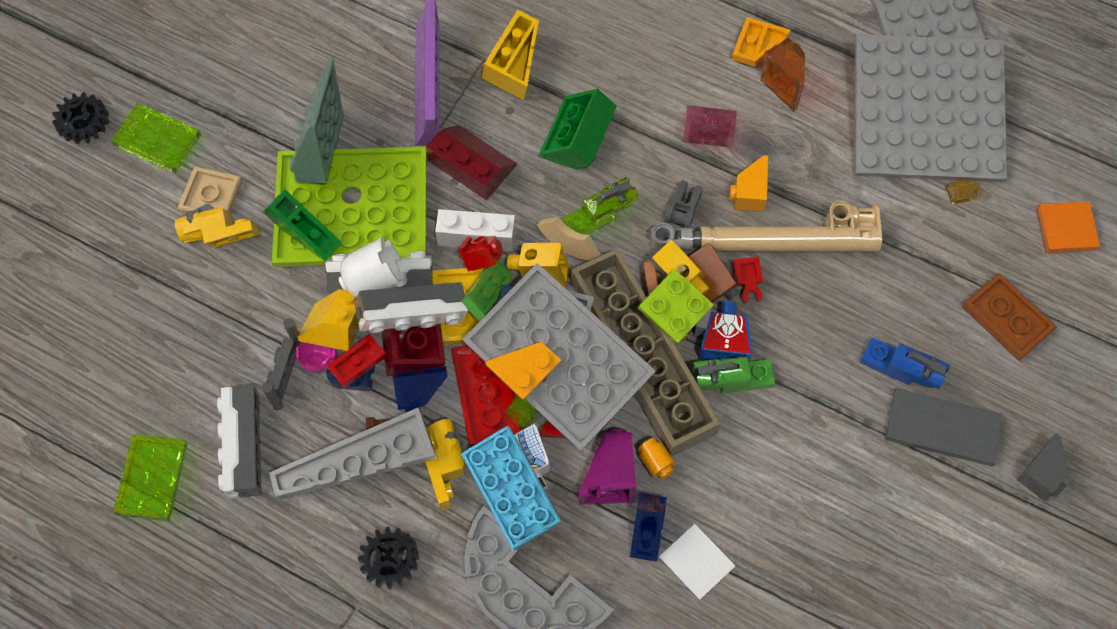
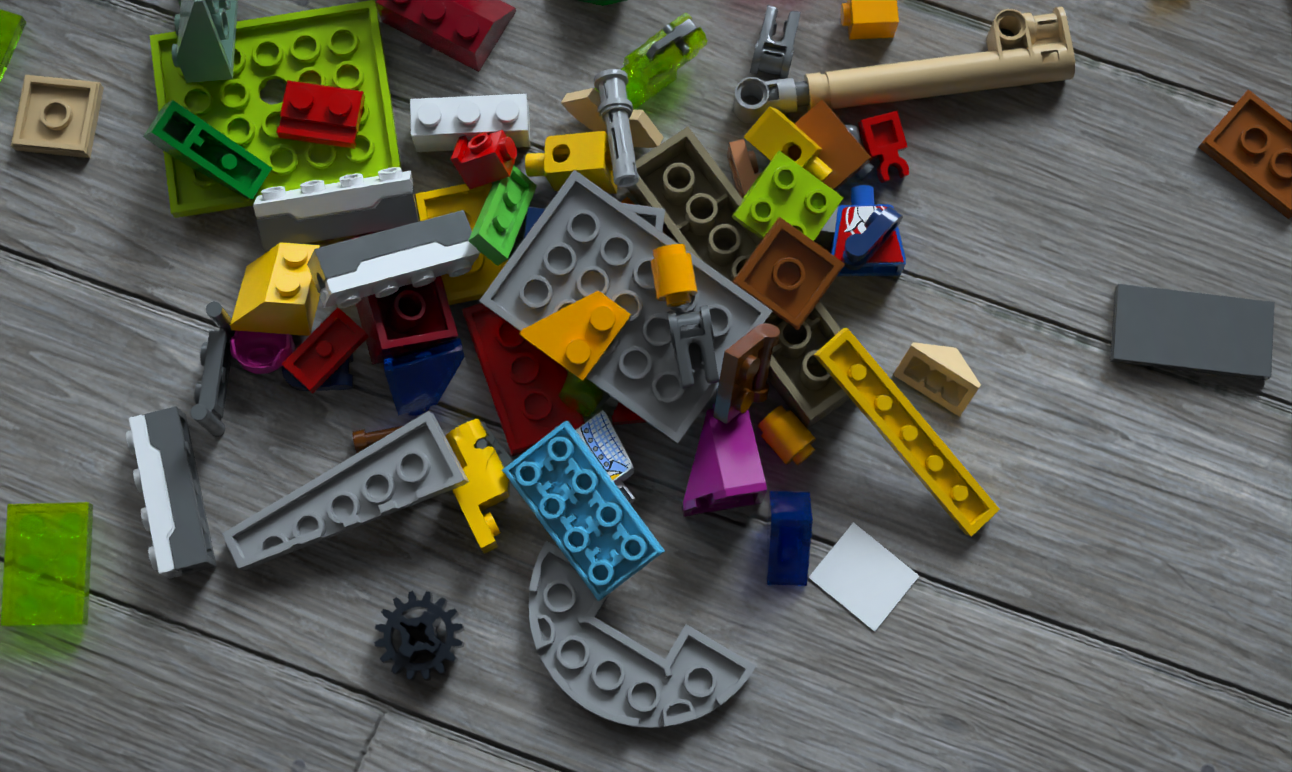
camera: 10 degrees left, 10 degrees up
yellow plate [175,204,261,248] -> none
white cylinder [339,237,407,298] -> none
bright green plate [693,357,775,394] -> none
blue plate [860,338,950,389] -> none
none -> red plate [276,80,365,149]
none -> light grey pin [594,69,639,187]
none -> light orange brick [650,244,698,307]
none -> dark grey piece [667,305,719,389]
none -> reddish brown plate [713,323,780,424]
none -> dark orange tile [732,217,845,330]
none -> yellow plate [814,328,1000,537]
none -> dark blue plate [842,206,903,270]
none -> tan slope [893,342,981,417]

